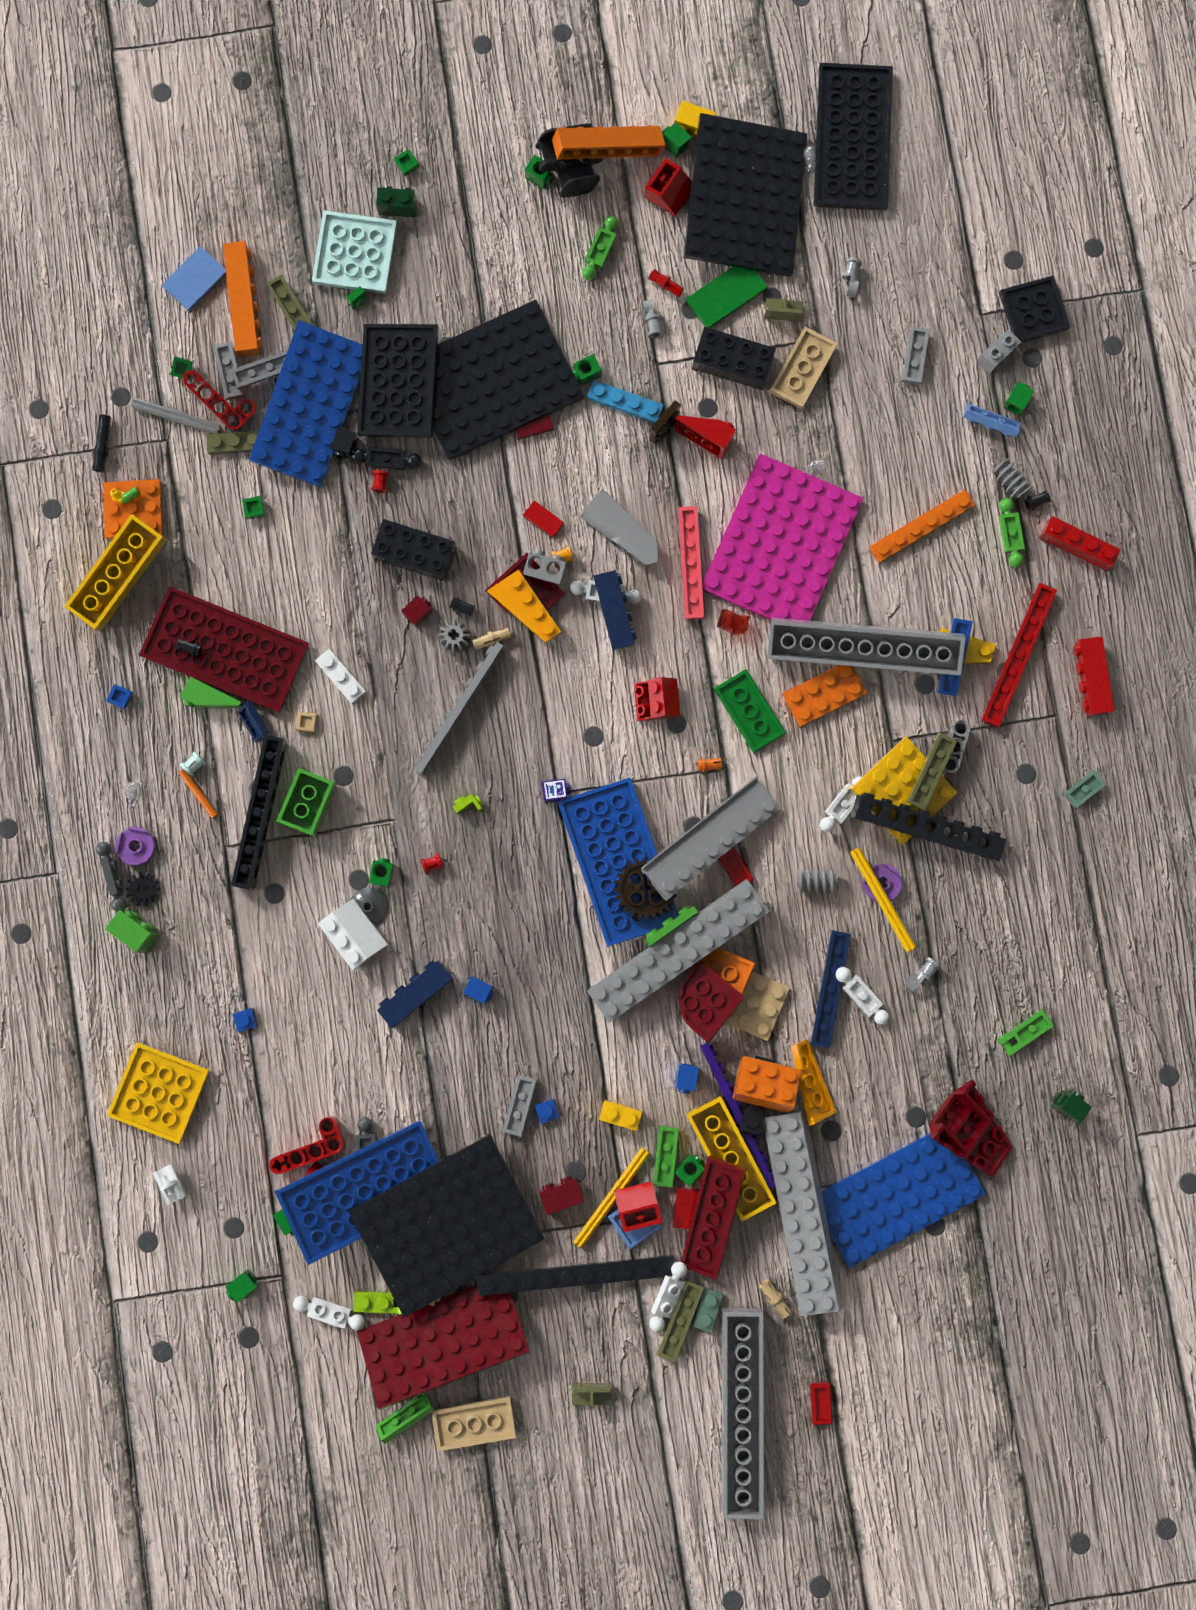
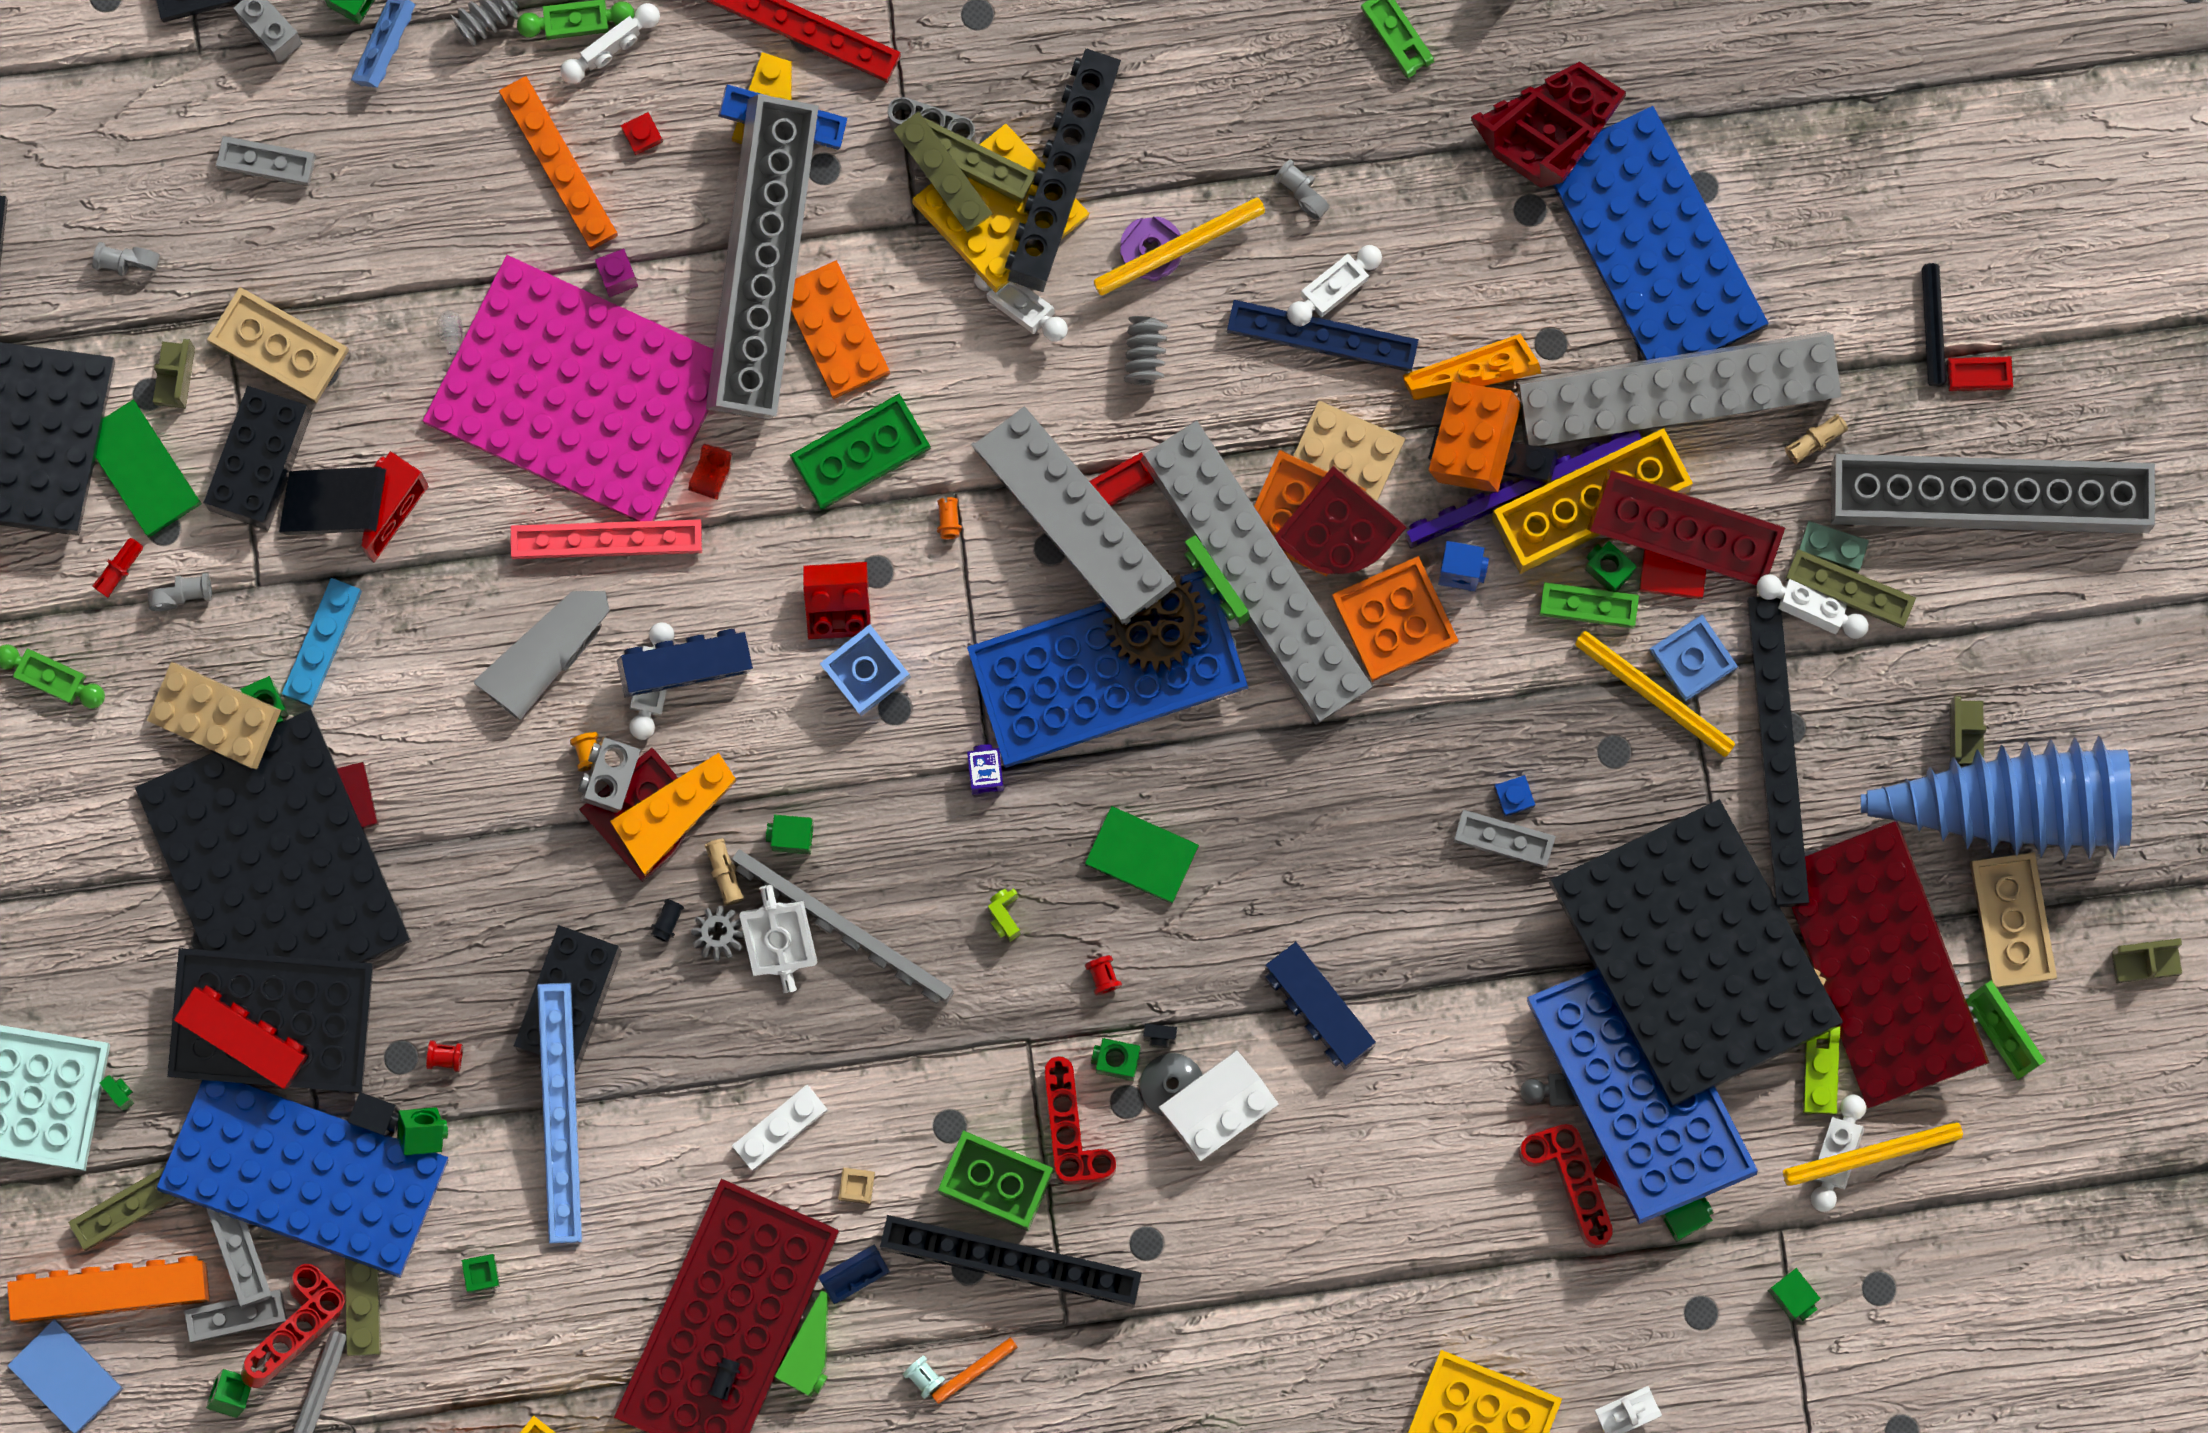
camera: 85 degrees left, 5 degrees down
blue plate [232,1008,258,1033] -> none
black plate [351,447,422,470] -> none
dark red brick [401,595,432,628] -> none
blue brick [463,976,494,1004] -> none
red tile [523,501,564,538] -> none
dark red brick [539,1176,584,1215] -> none
yellow brick [599,1099,642,1131] -> none
red slope [614,1181,662,1232] -> none
dark brown plate [649,400,681,444] -> none
none -> tan plate [147,662,281,769]
none -> red brick [174,985,308,1089]
none -> black tile [279,467,386,535]
none -> green brick [397,1107,448,1155]
none -> light blue tile [538,983,582,1243]
none -> white plate [560,3,660,84]
none -> magenta brick [595,248,638,298]
none -> red plate [620,112,663,156]
none -> white plate [739,885,817,993]
none -> green brick [766,815,814,855]
none -> light blue brick [820,624,911,717]
none -> olive plate [893,111,993,233]
none -> red beam [1045,1056,1116,1185]
none -> green tile [1085,806,1199,904]
none -> black plate [1144,1023,1177,1048]
none -> orange plate [1332,556,1459,682]
none -> yellow axle [1783,1122,1963,1186]
none -> medium blue cone [1860,736,2132,860]
none -> black axle [1922,263,1946,386]
none -> olive panel [2112,938,2182,983]

